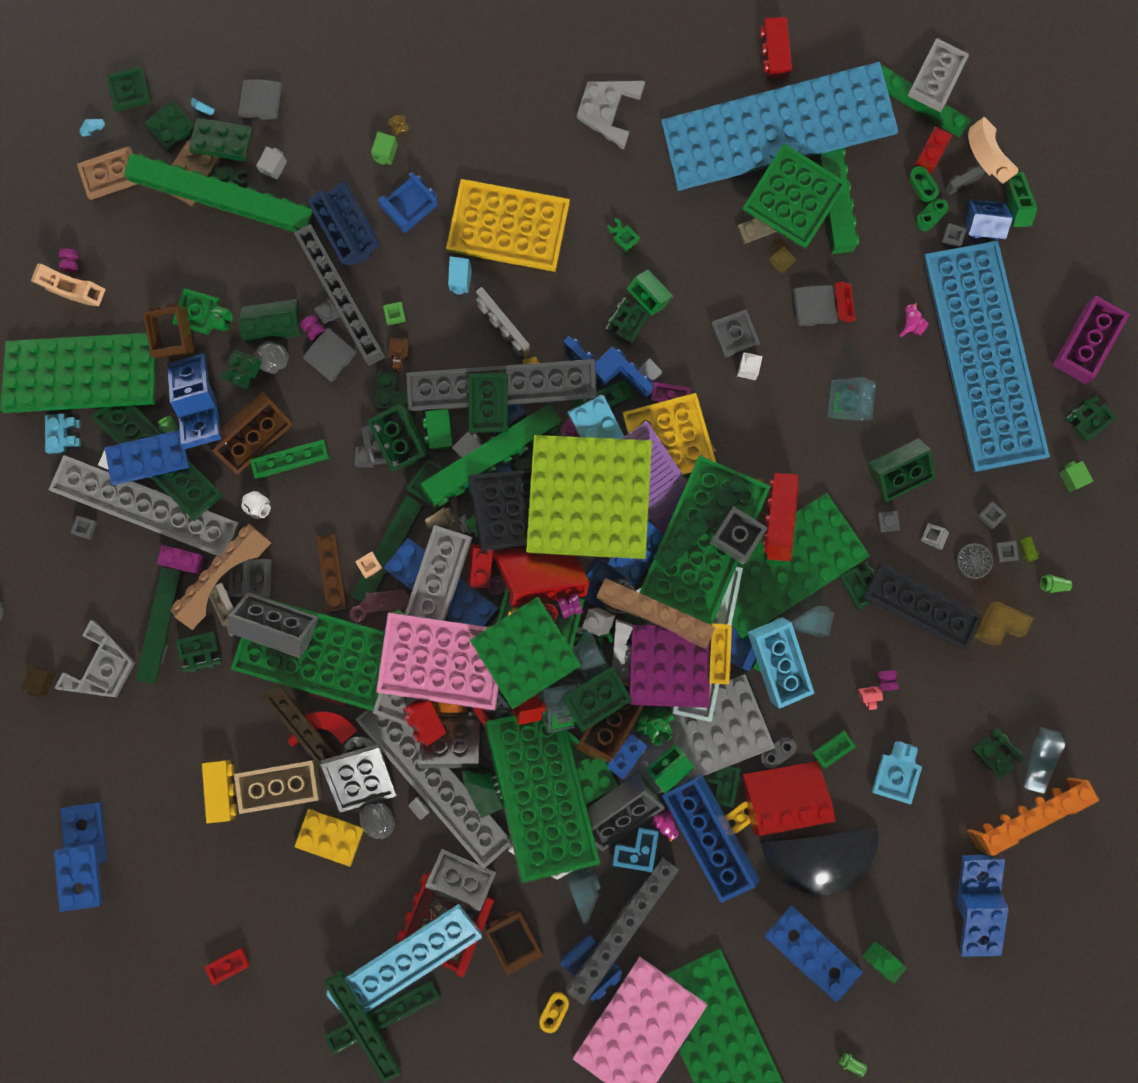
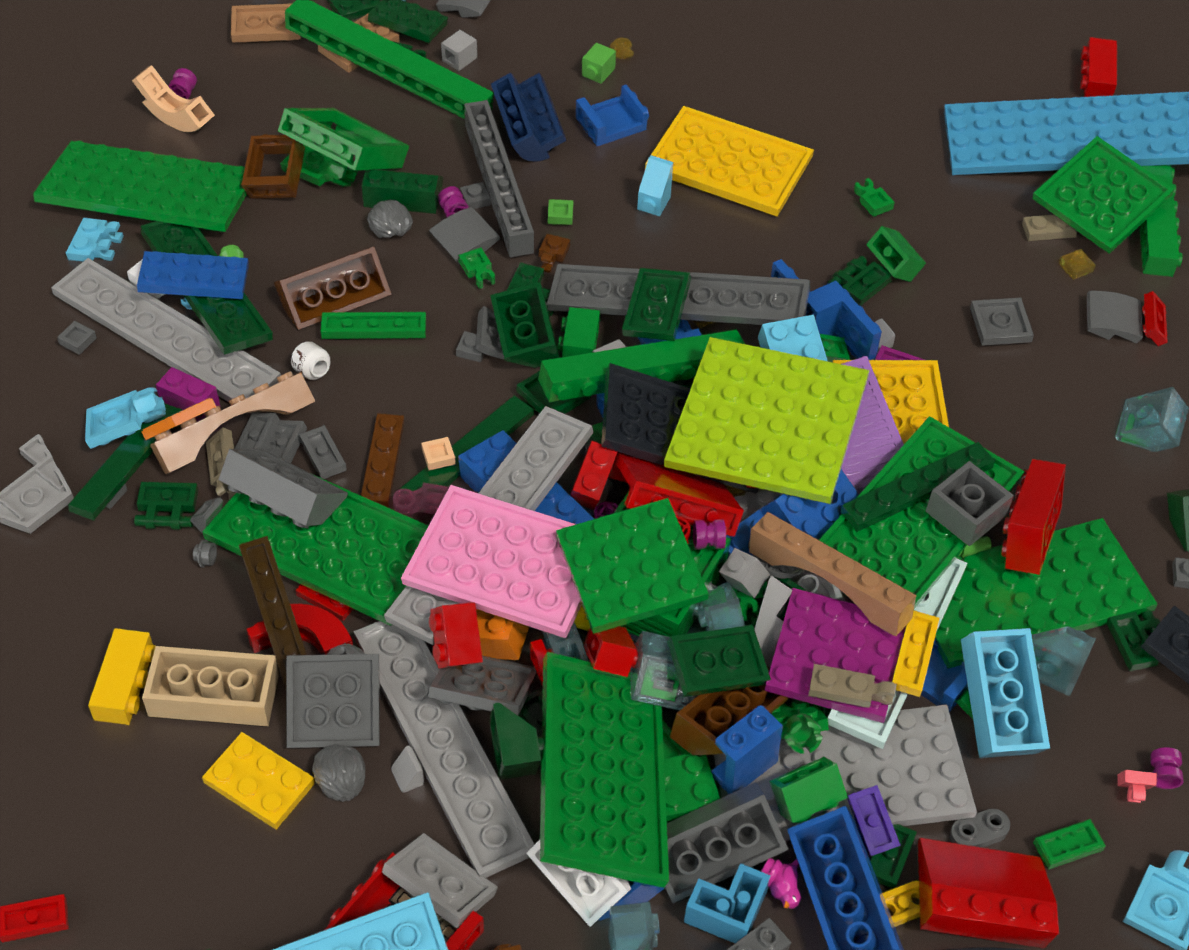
camera: 10 degrees right, 30 degrees down
blue bracket [167,353,221,449] -> none
dark green plate [220,349,262,389] -> none
light grey plate [476,287,531,359] -> none
light grey wing [577,81,645,149] -> none
white brick [737,352,763,380] -> none
none -> medium azure plate [85,387,166,449]
none -> orange tile [142,398,216,440]
none -> dark grey slope [190,498,223,533]
none -> dark grey plate [193,540,217,568]
none -> green window [278,108,409,171]
none -> dark grey plate [299,425,347,479]
none -> green plate [458,247,495,289]
none -> dark tan plate [808,664,896,708]
none -> dark purple plate [847,785,900,857]

